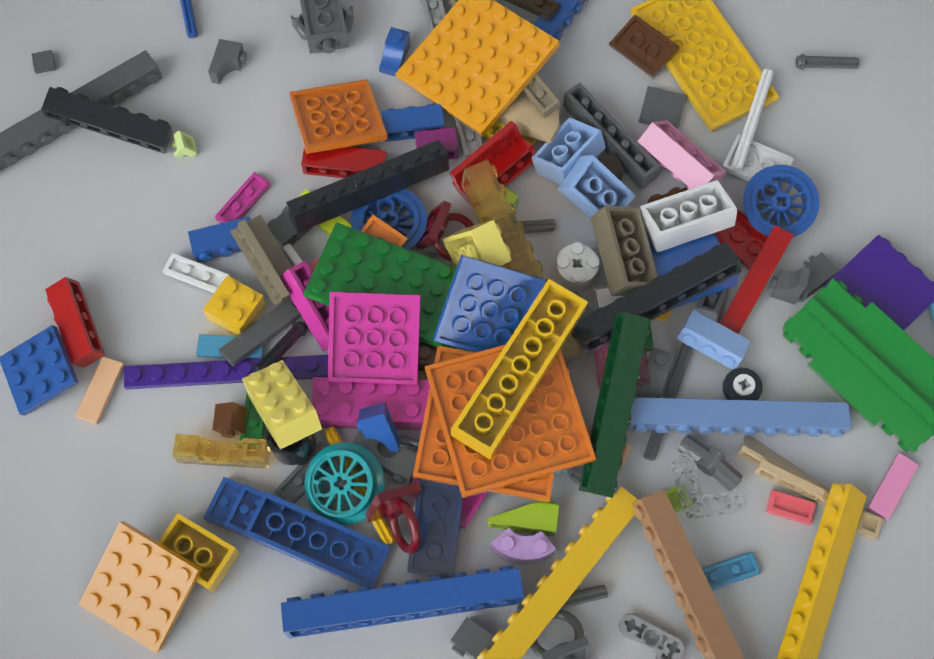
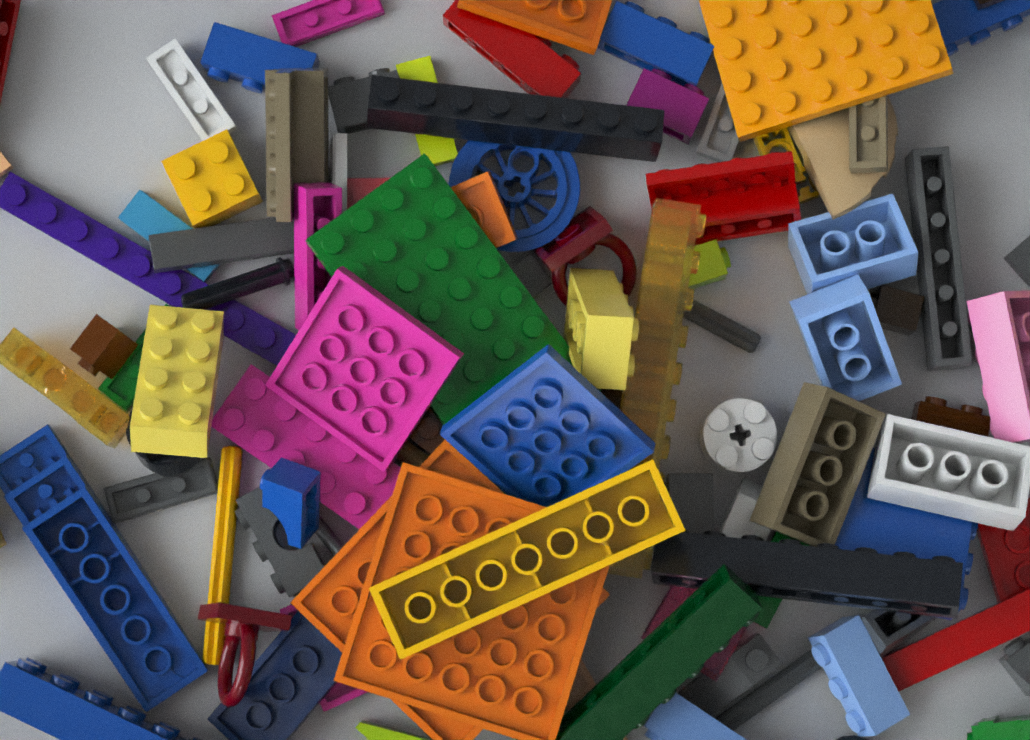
camera: 35 degrees right, 15 degrees up
teal piece [305,442,385,525] -> none

